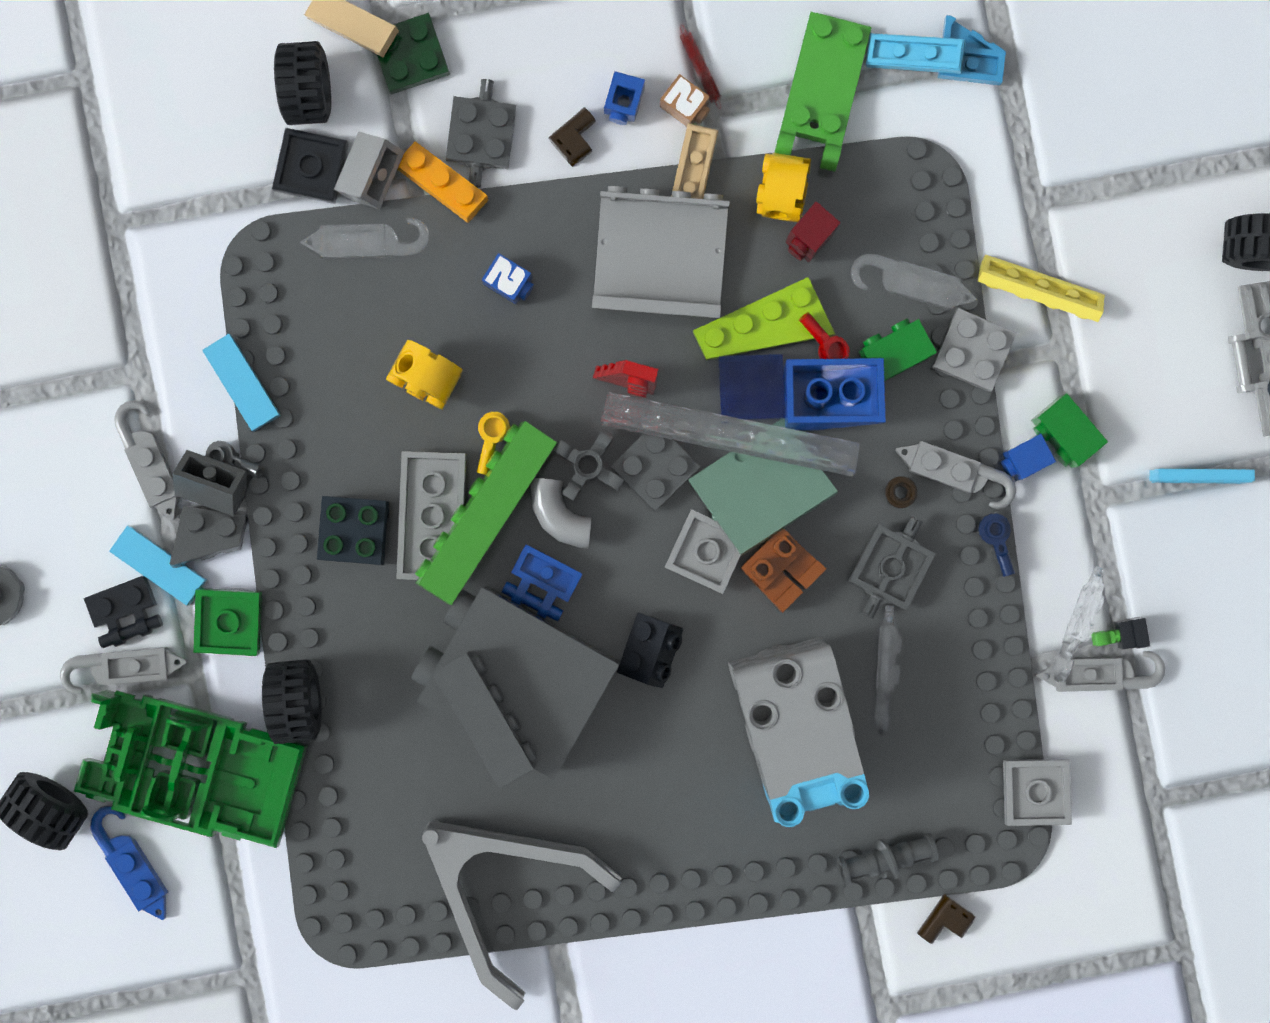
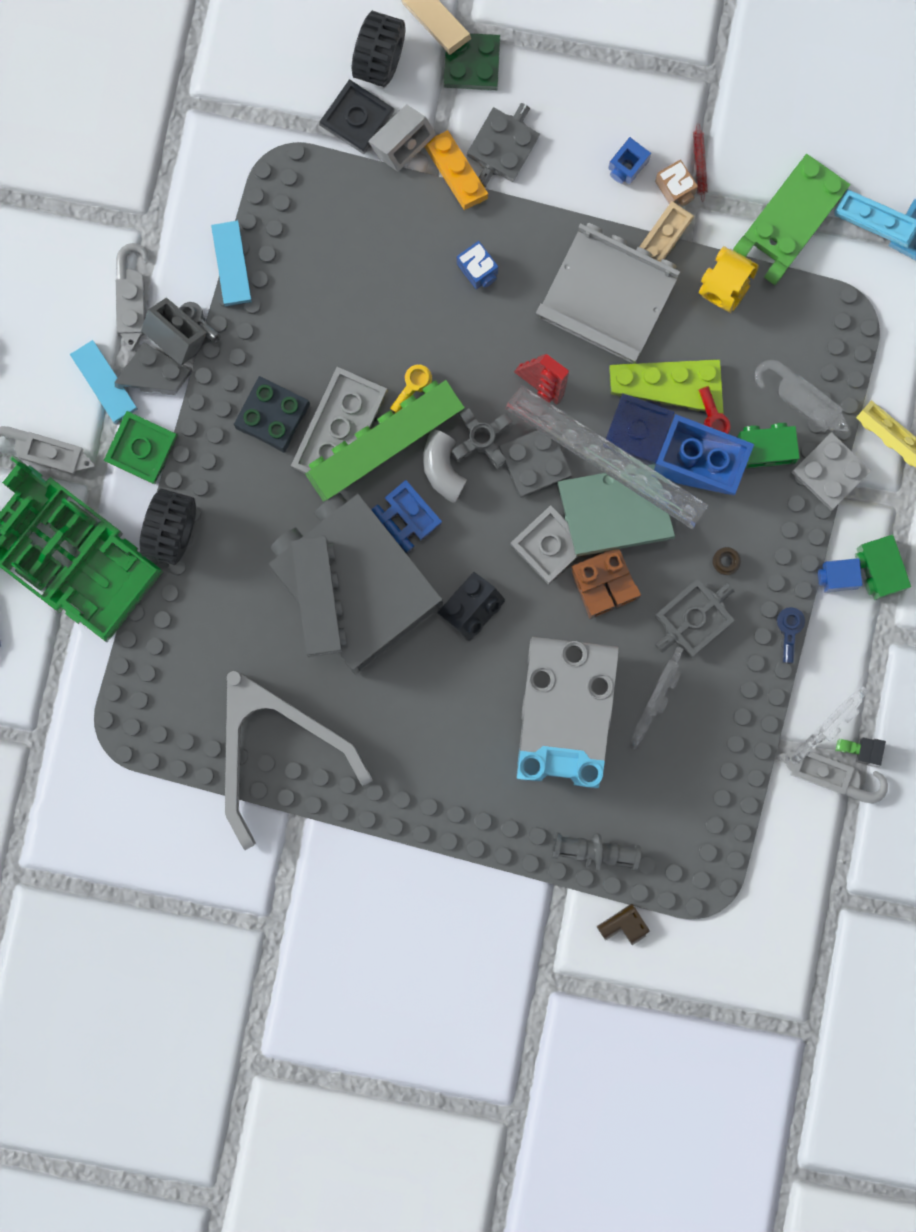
camera: 20 degrees right, 5 degrees down
black plate [83,576,163,648] -> none
clear plate [301,218,429,259] -> none
yellow brick [385,340,463,410] -> none
dark brown piece [548,107,596,167] -> none
dark red brick [785,202,841,262] -> none
light grey plate [895,441,1016,509] -> none
light grey plate [1003,759,1072,826] -> none

